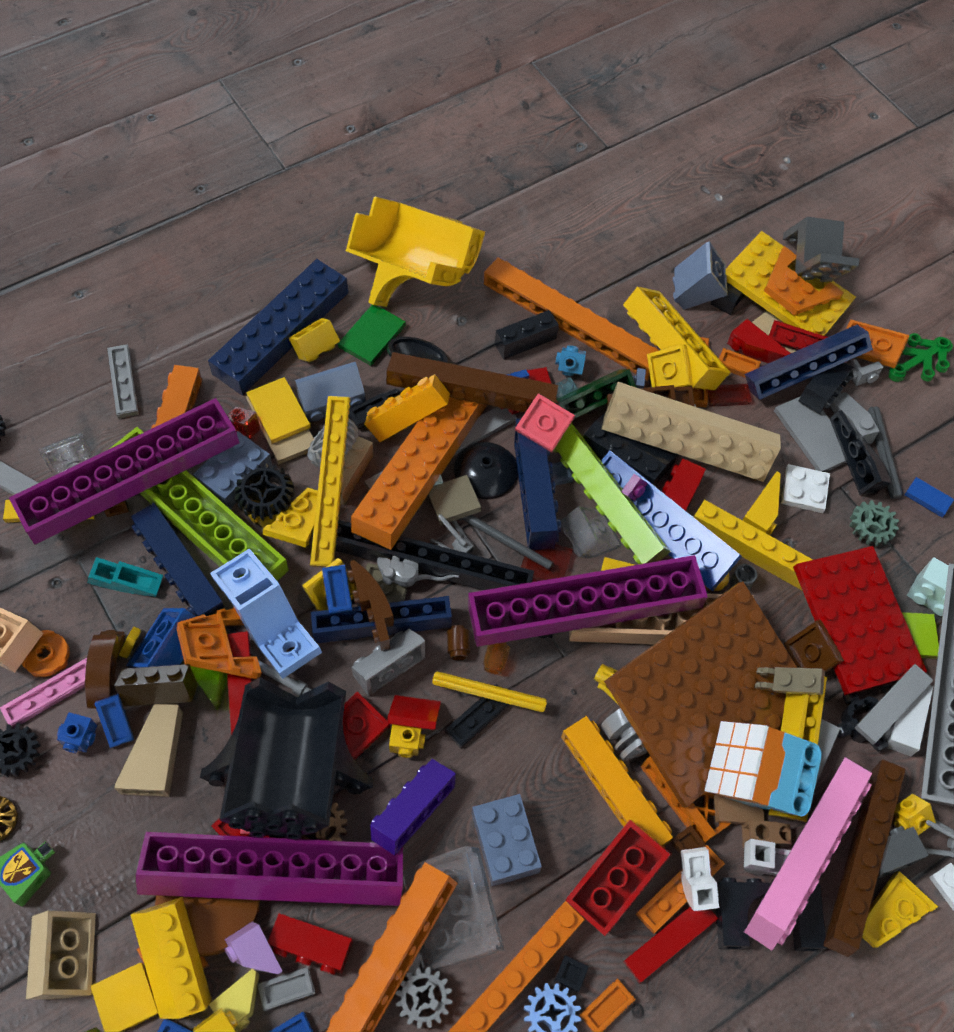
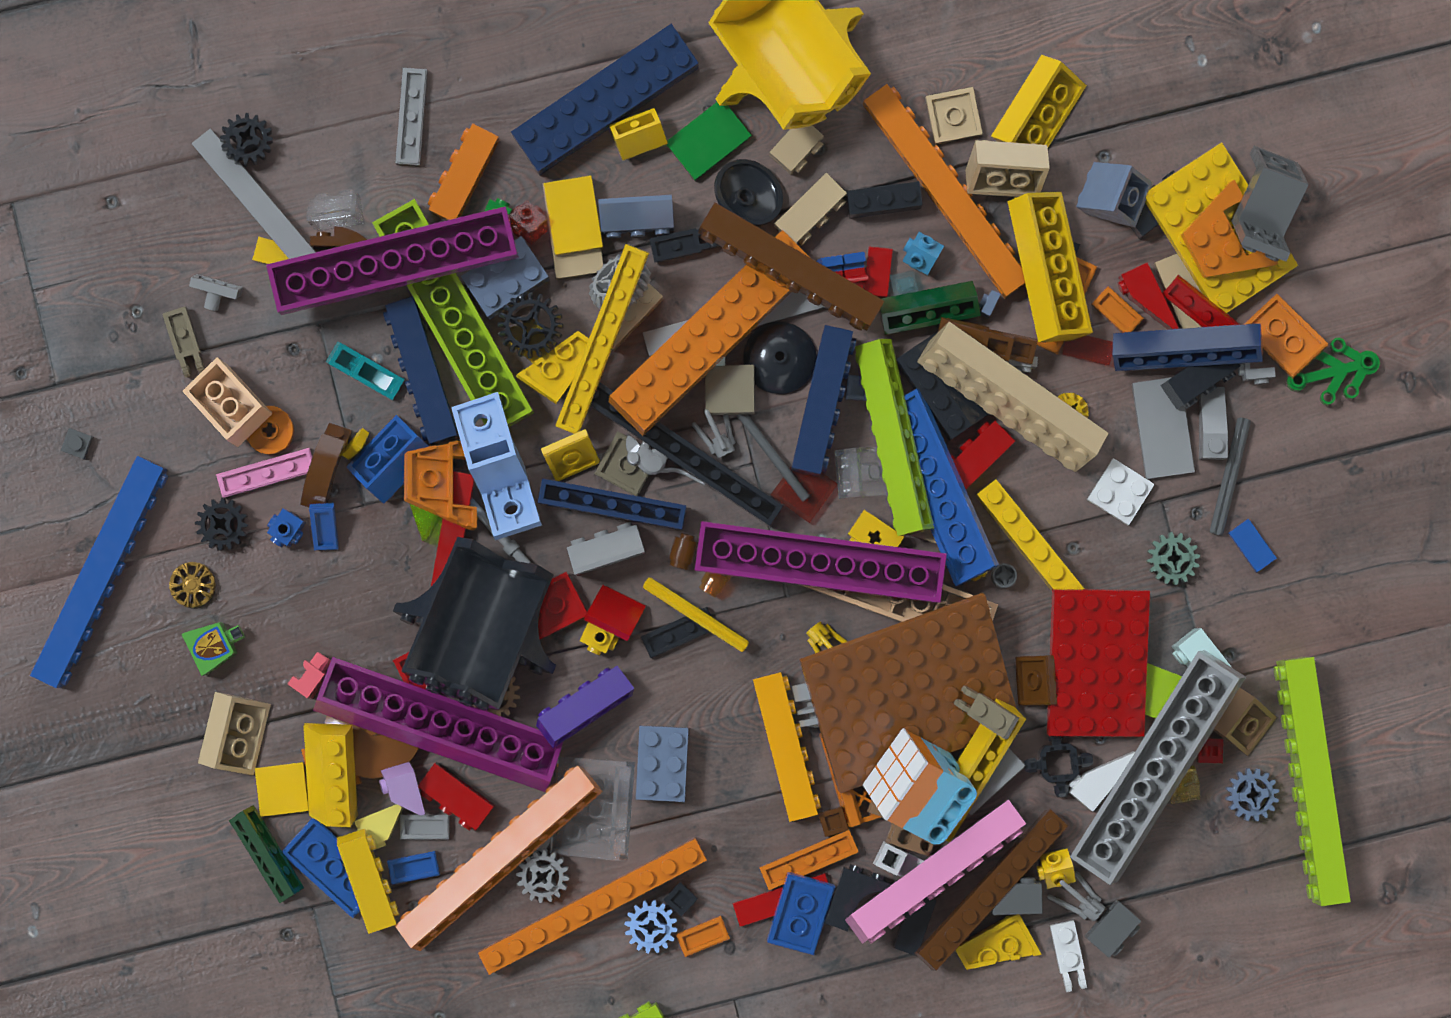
camera: 25 degrees right, 25 degrees up
dark brown brick [114,664,198,706] -> none
tan slope [115,703,183,797] -> none
blue tile [322,565,352,614] -> none
reddish brown slope [347,560,394,651] -> none
light orange brick [364,375,450,442] -> none
coral tile [515,393,575,453] -> none
red brick [565,820,672,936] -> none
magenta plate [621,474,648,501] -> none
yellow tile [647,344,693,387] -> none
white brick [681,847,719,911] -> none
yellow slope [743,471,781,535] -> none
black wedge [830,410,891,495] -> none
light grey tile [855,664,933,745] -> none
none -> coral hips [288,652,331,699]
none -> blue tile [767,872,835,955]
none -> tan brick [769,126,824,175]
none -> tan brick [774,173,847,245]
none -> tan tile [925,87,983,145]
none -> tan brick [965,140,1050,197]
none -> yellow slope [991,55,1087,148]

